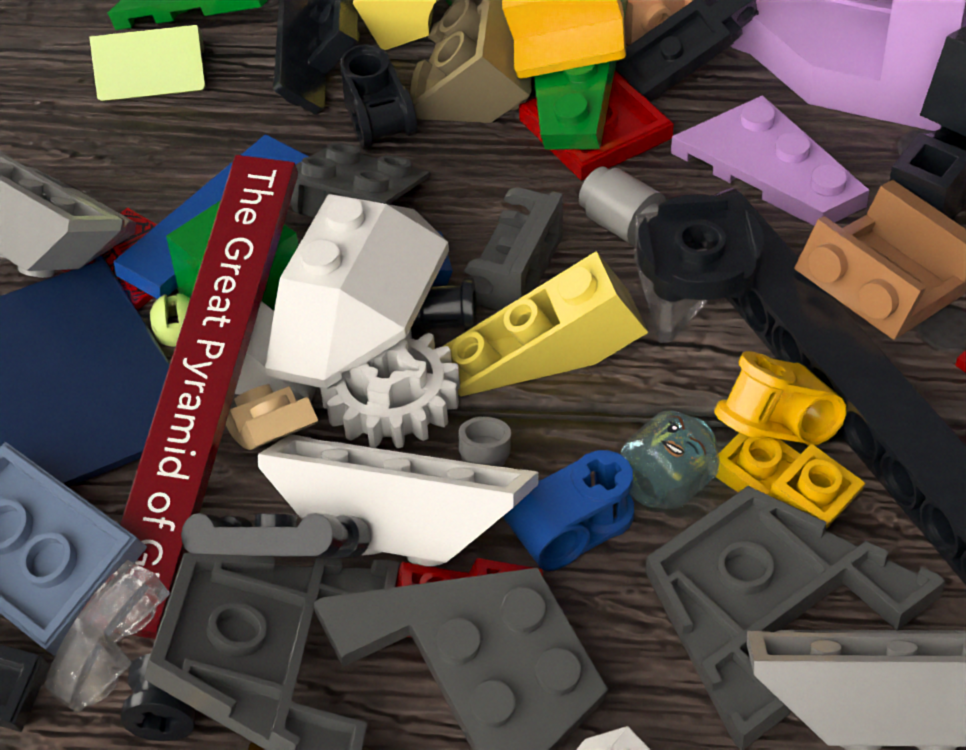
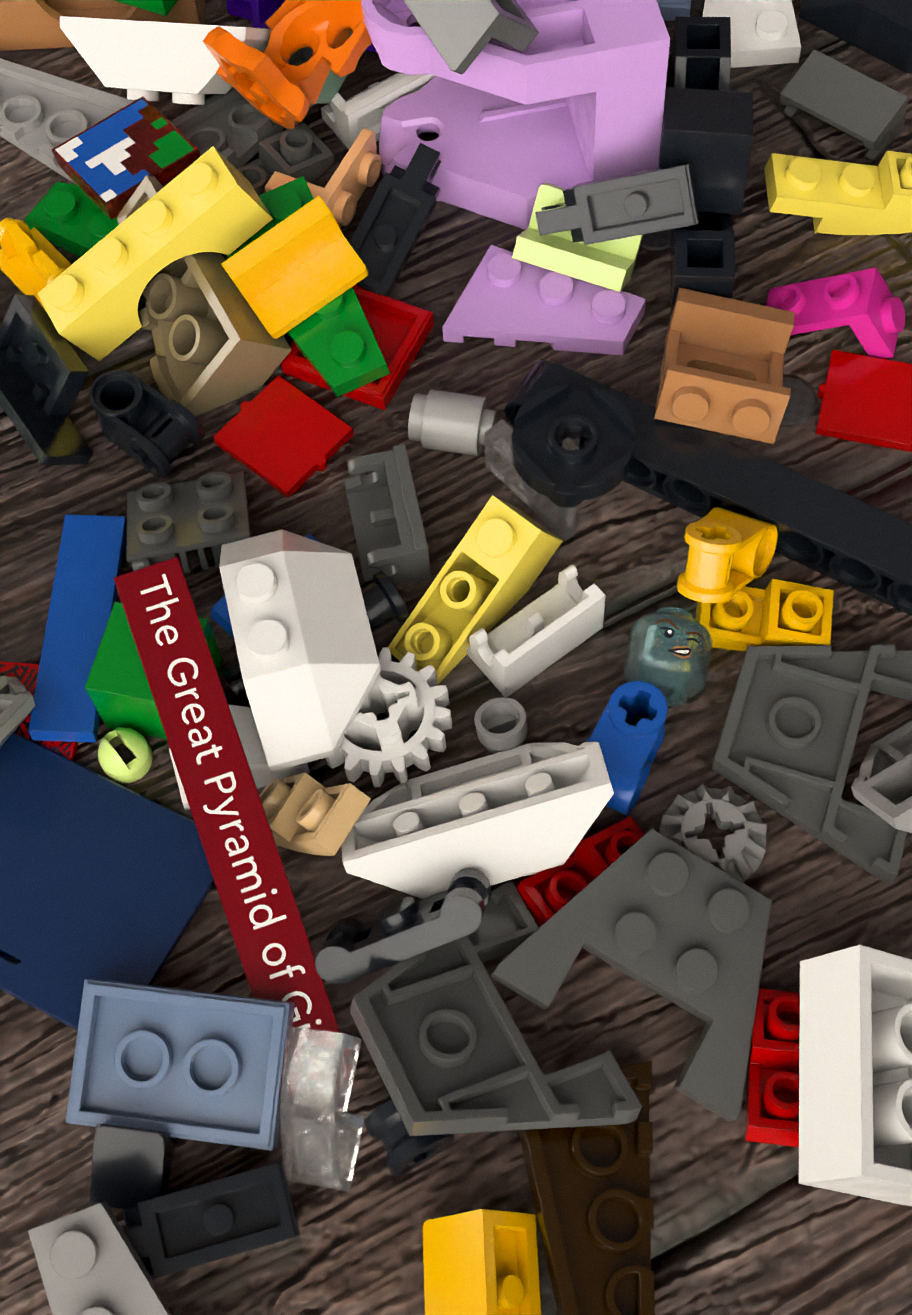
camera: 30 degrees left, 15 degrees up
none -> red piece [213,375,354,498]
none -> white hinge [467,565,605,698]
none -> yellowish green panel [512,183,644,292]
none -> hinge [535,161,701,245]
none -> light grey gear [659,783,767,882]

